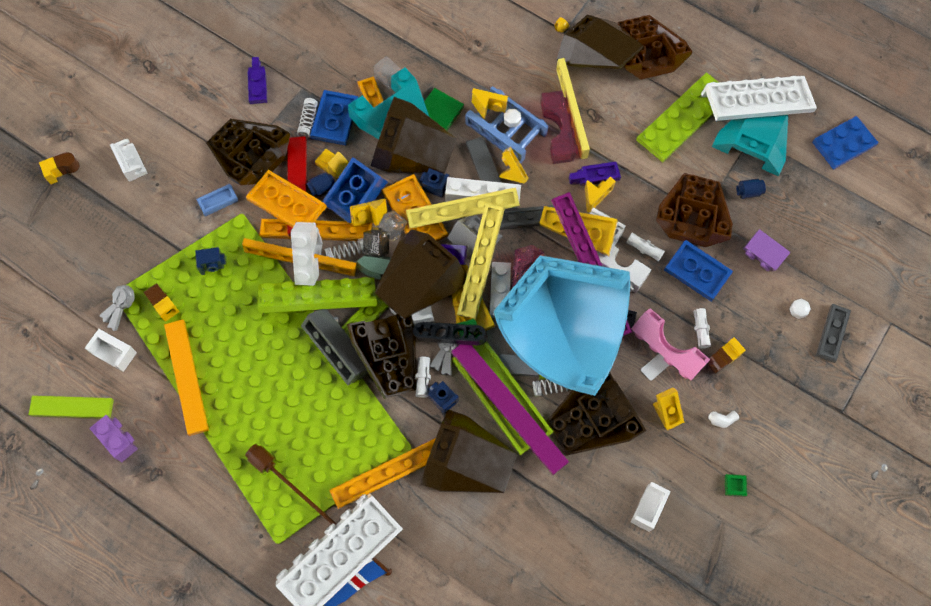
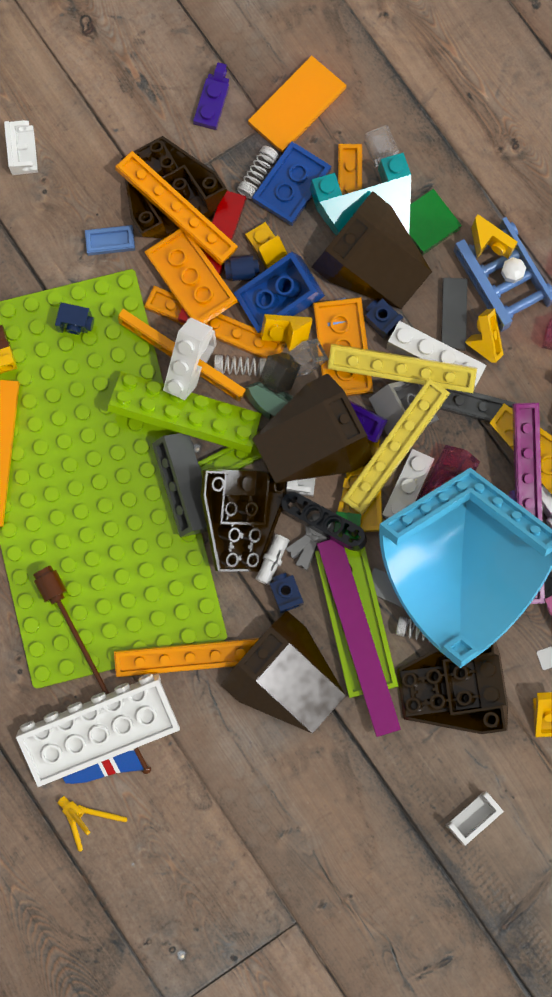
camera: 25 degrees right, 10 degrees up
none -> light orange tile [115,151,238,265]
none -> light orange tile [248,55,346,154]

